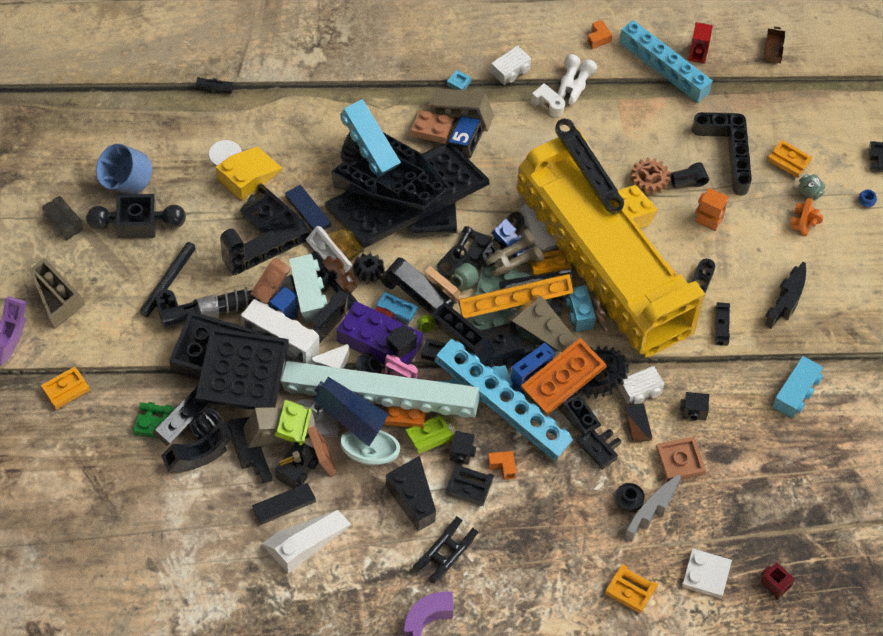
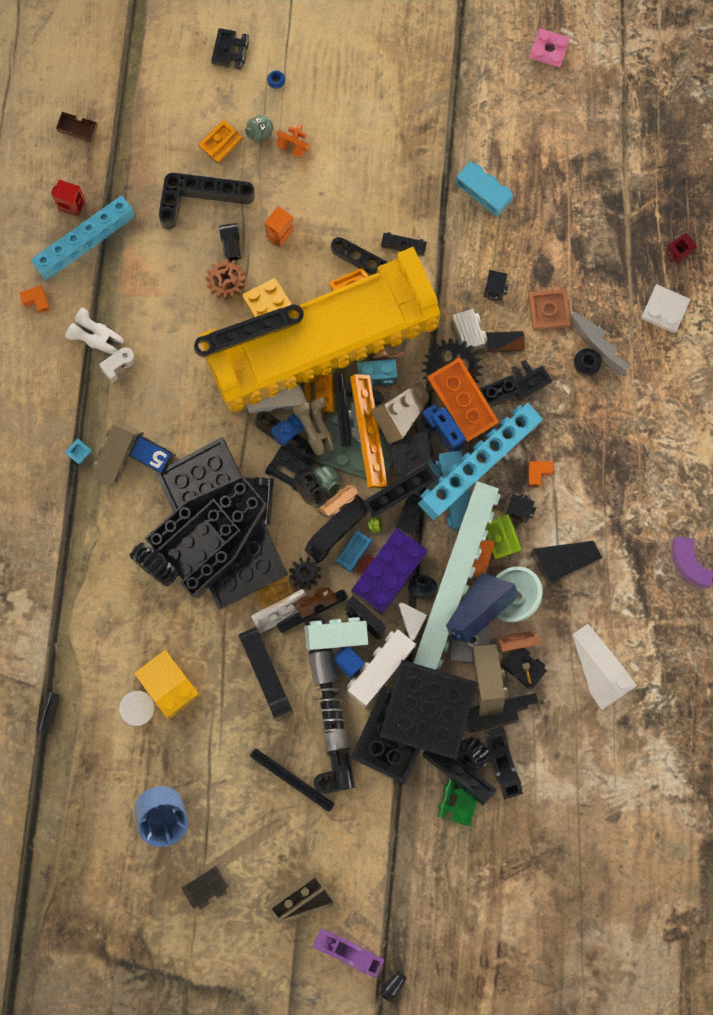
camera: 80 degrees left, 20 degrees up
light orange plate [41,367,90,410] -> none
black brick [86,194,186,238] -> none
black wing [240,183,301,233] -> none
nougat piece [250,258,292,304] -> none
black tile [252,483,316,525] -> none
lime plate [274,399,312,445] -> none
dark blue tile [285,184,331,231] -> none
medium azure brick [340,99,401,177] -> none
bright pink piece [385,354,418,379] -> none
black brick [386,324,417,359] -> none
nougat plate [410,110,454,144] -> none
black piece [413,516,479,584] -> none
black plate [445,463,495,507] -> none
white brick [490,46,531,85] -> none
light orange plate [605,564,659,614] -> none
black slope [765,262,806,329] -> none

